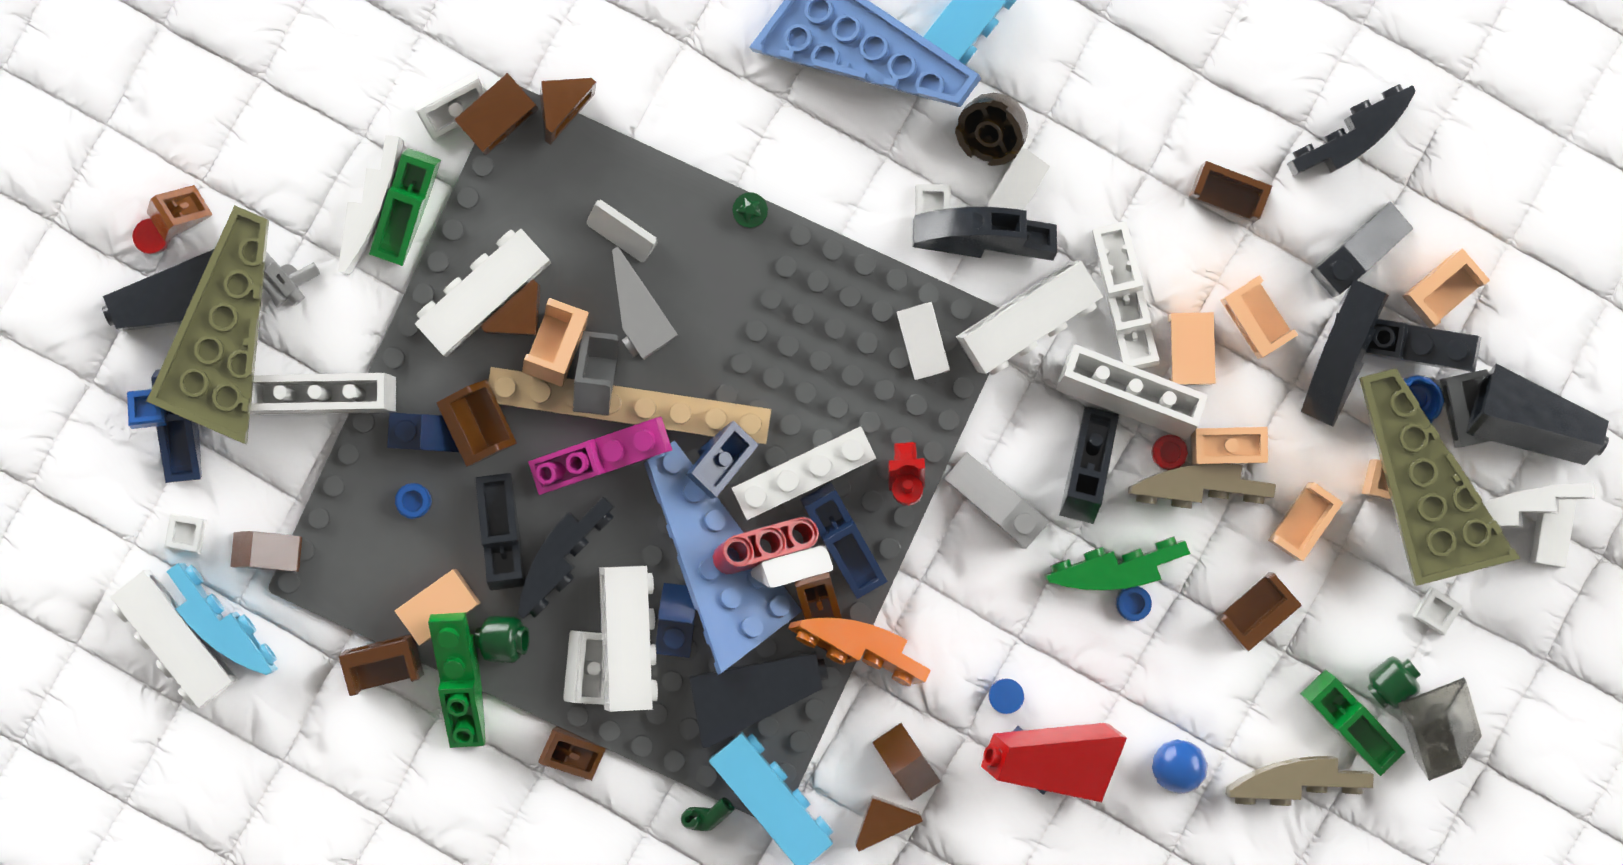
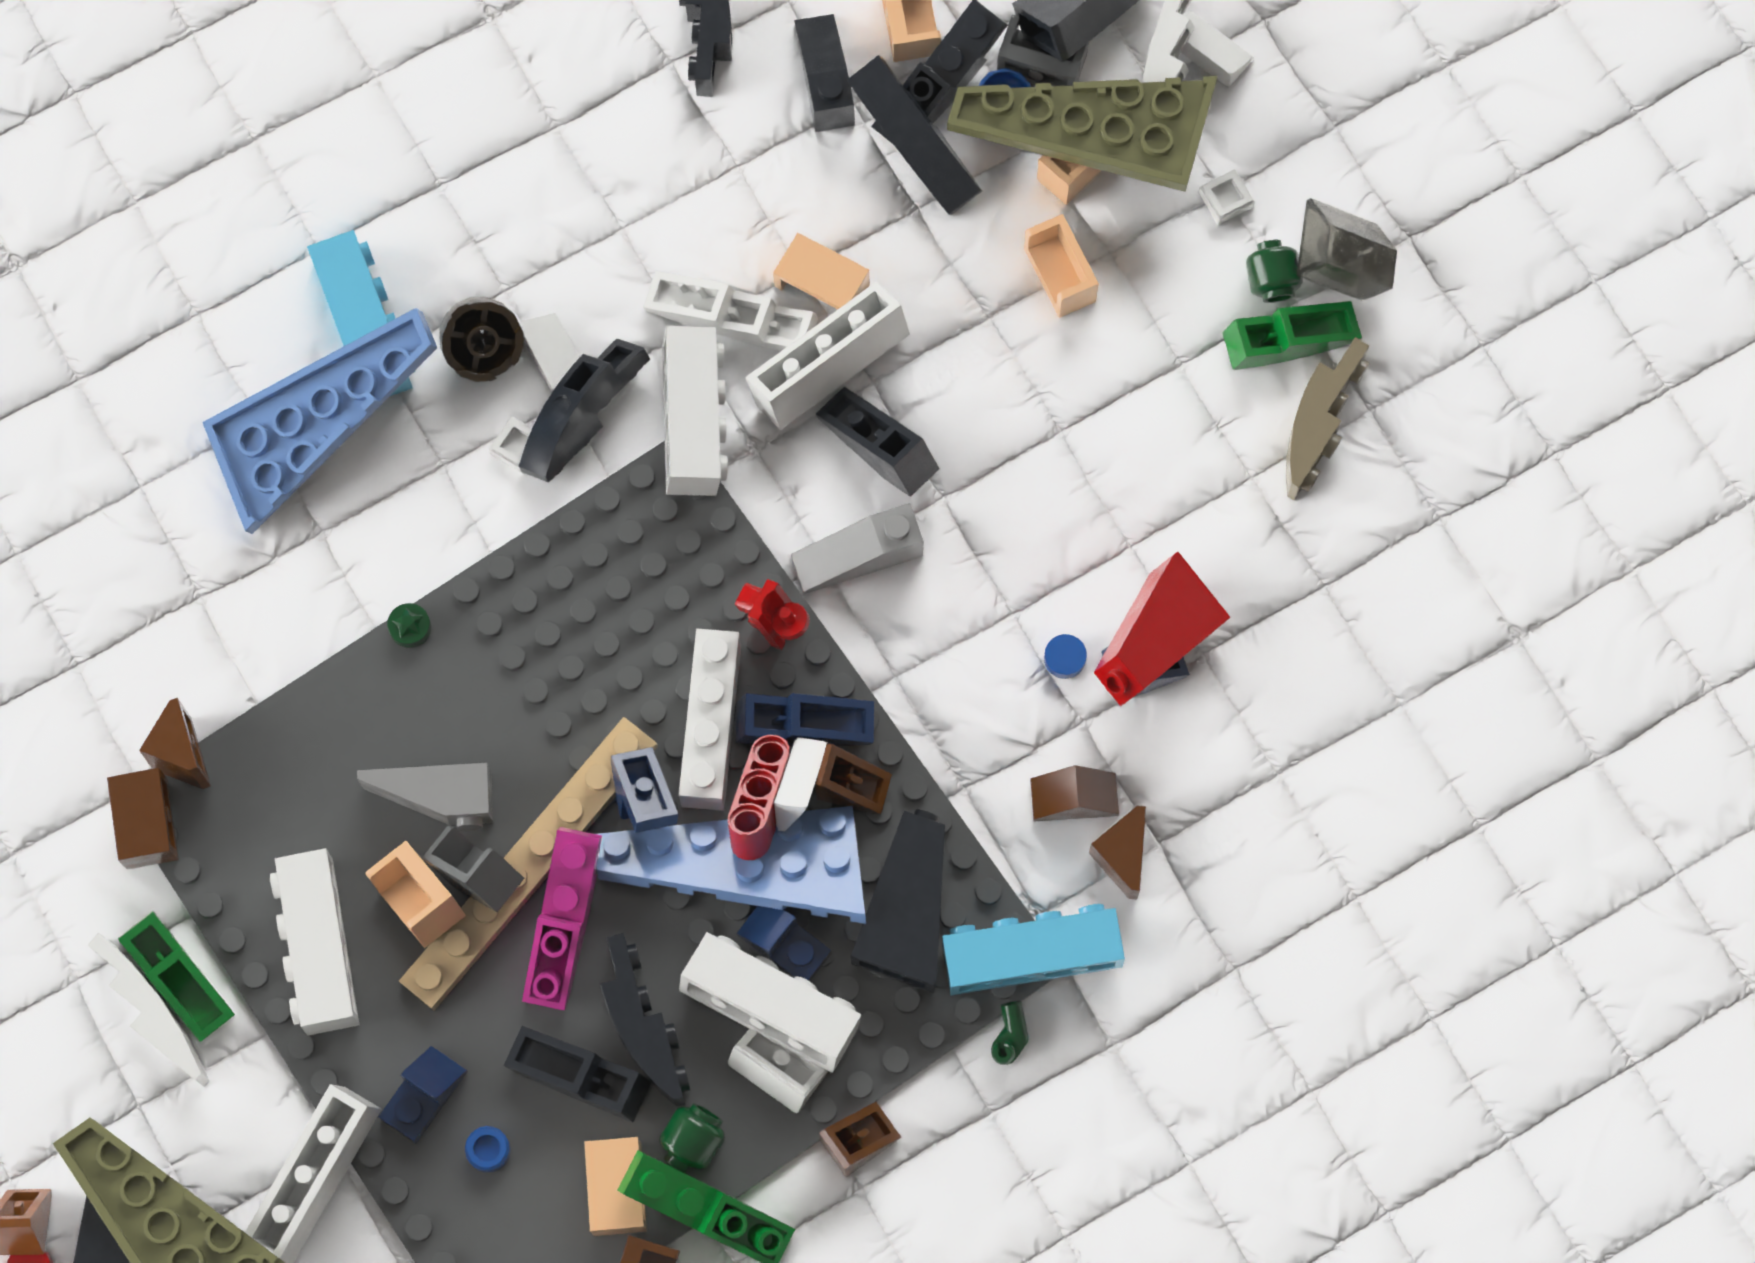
camera: 60 degrees left, 15 degrees down
light grey piece [263,251,320,308] -> none
white slope [415,72,487,140] -> none
reddish brown panel [436,379,517,467] -> none
reddish brown slope [480,279,541,336] -> none
white slope [587,199,658,262] -> none
orange slope [788,618,931,687] -> none
white slope [897,302,950,380] -> none
green slope [1044,536,1190,590] -> none
blue tile [1115,586,1152,621] -> none
dark tan slope [1128,464,1276,509] -> none
red tile [1151,435,1188,470] -> none
blue hair [1152,739,1208,794] -> none
reddish brown panel [1188,161,1272,223] -> none
light nougat panel [1191,427,1268,464] -> none
reddish brown panel [1216,572,1302,652] -> none
light nougat panel [1220,275,1298,359] -> none

